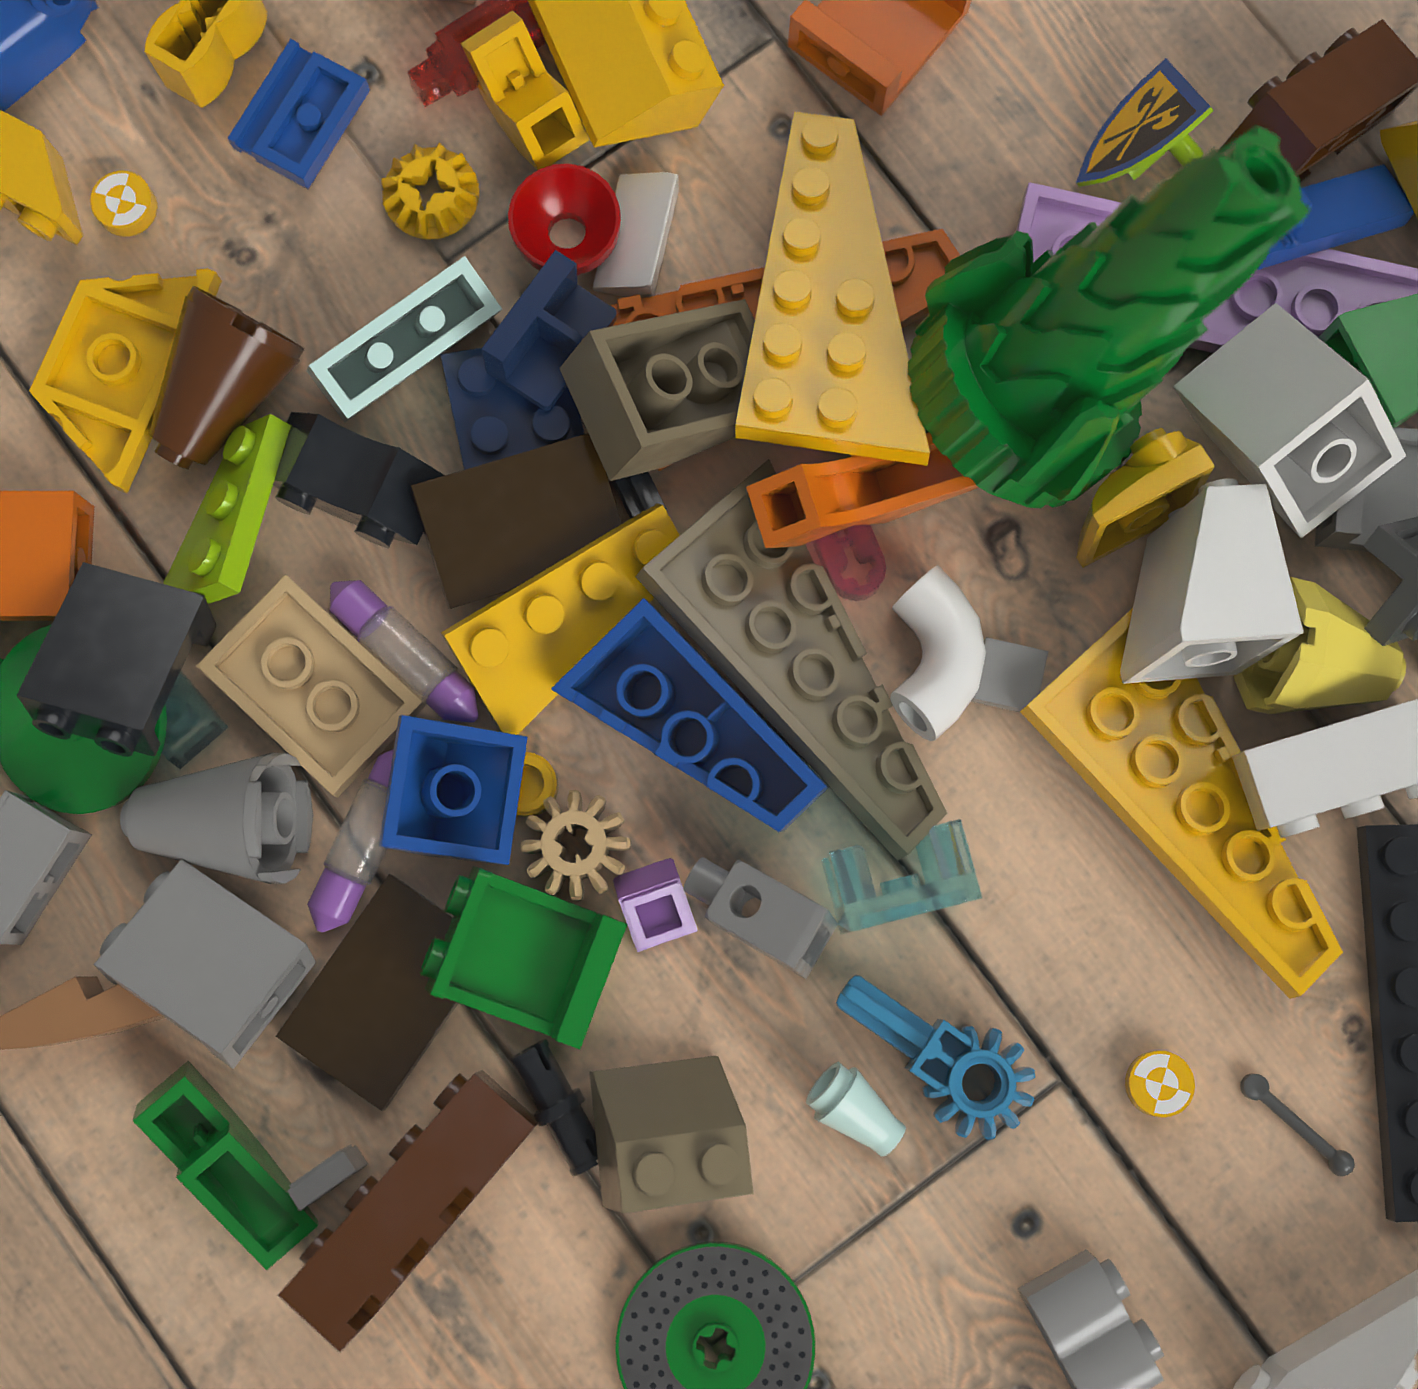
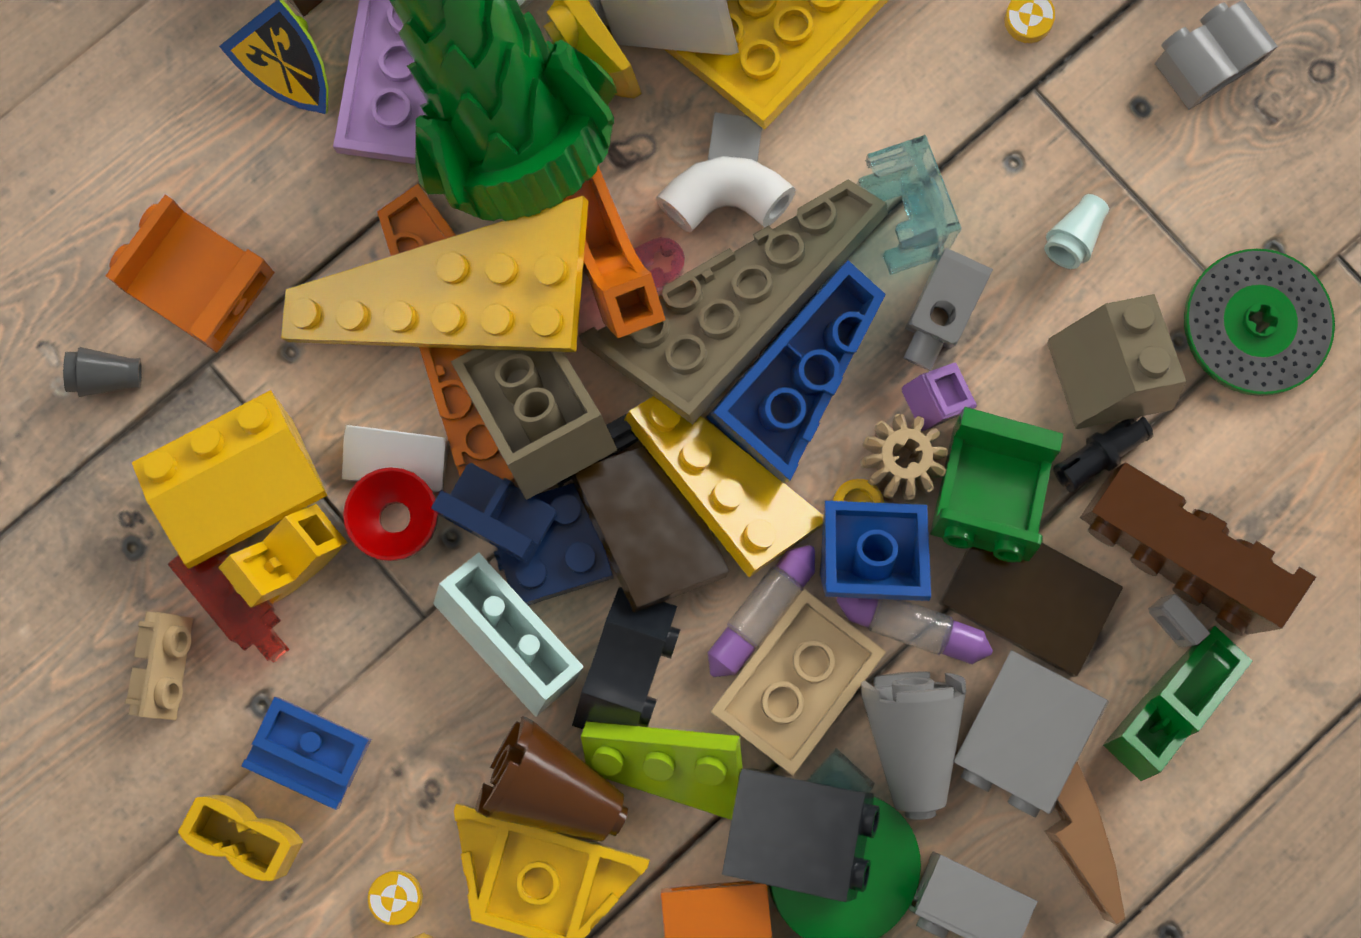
camera: 100 degrees left, 0 degrees up
yellow gear [381,142,479,240] -> none
dark azure gear [836,975,1035,1140] -> none

